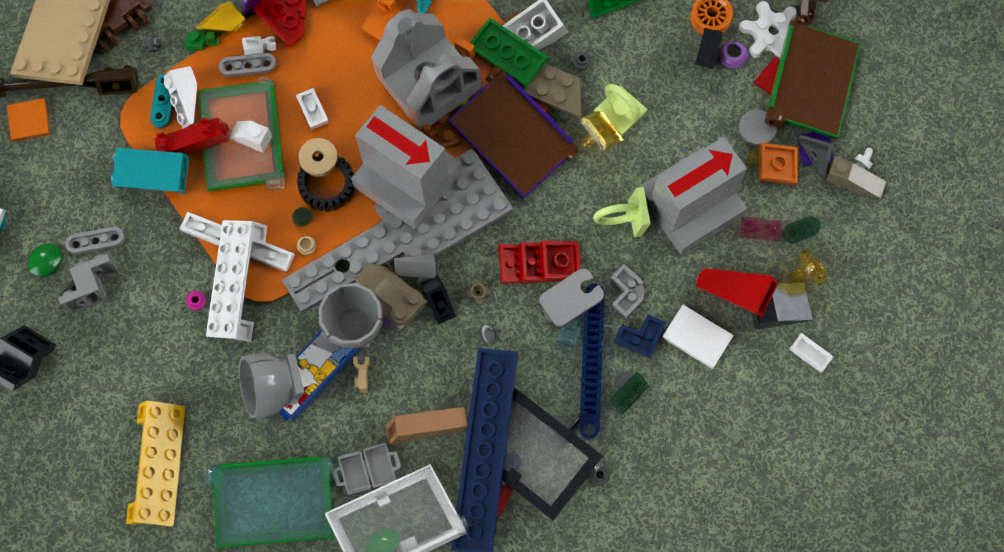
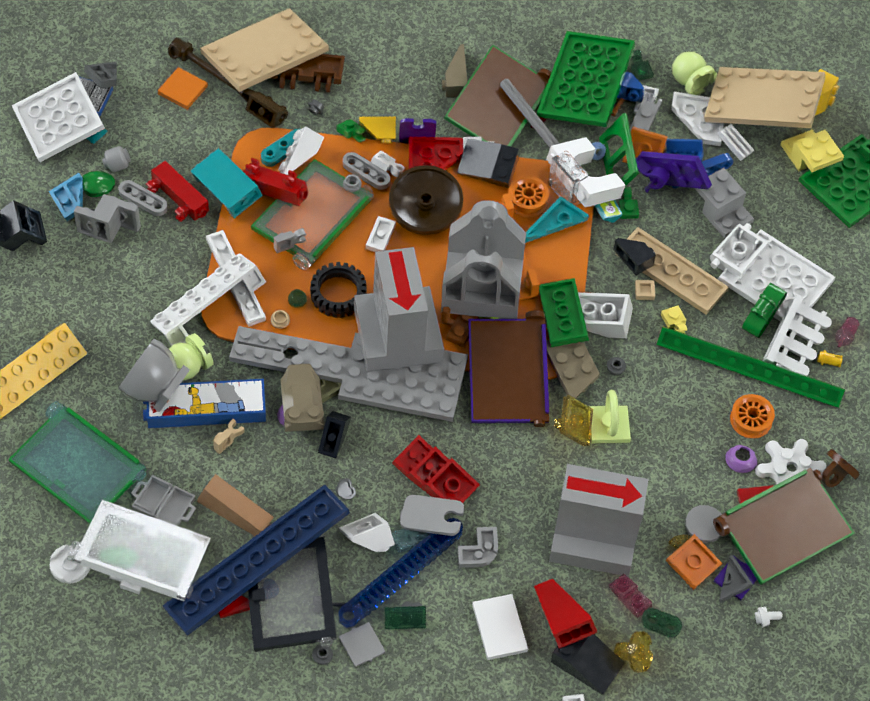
camera: 40 degrees right, 15 degrees down
dark pink plate [186,291,206,311] -> none
white slope [229,121,272,153] -> none
tan tile [299,138,338,176] -> none
light grey plate [318,283,384,349] -> none
light grey slope [394,254,436,278] -> none
dark tan plate [467,281,490,304] -> none
yellowish green tile [593,187,651,237] -> none
dark blue plate [614,314,666,359] -> none
black slope [695,28,723,69] -> none
dark tan slope [825,157,886,199] -> none
none -> dark azure wing [49,173,83,221]
none -> light grey head [102,146,131,173]
none -> red brick [146,161,209,222]
none -> yellowish green tile [169,333,214,381]
none -> light grey plate [274,228,306,253]
none -> white slope [339,513,395,552]
none -> light grey piece [339,622,386,667]
none -> light grey plate [343,174,362,192]
none -> dark brown dish [389,165,463,235]

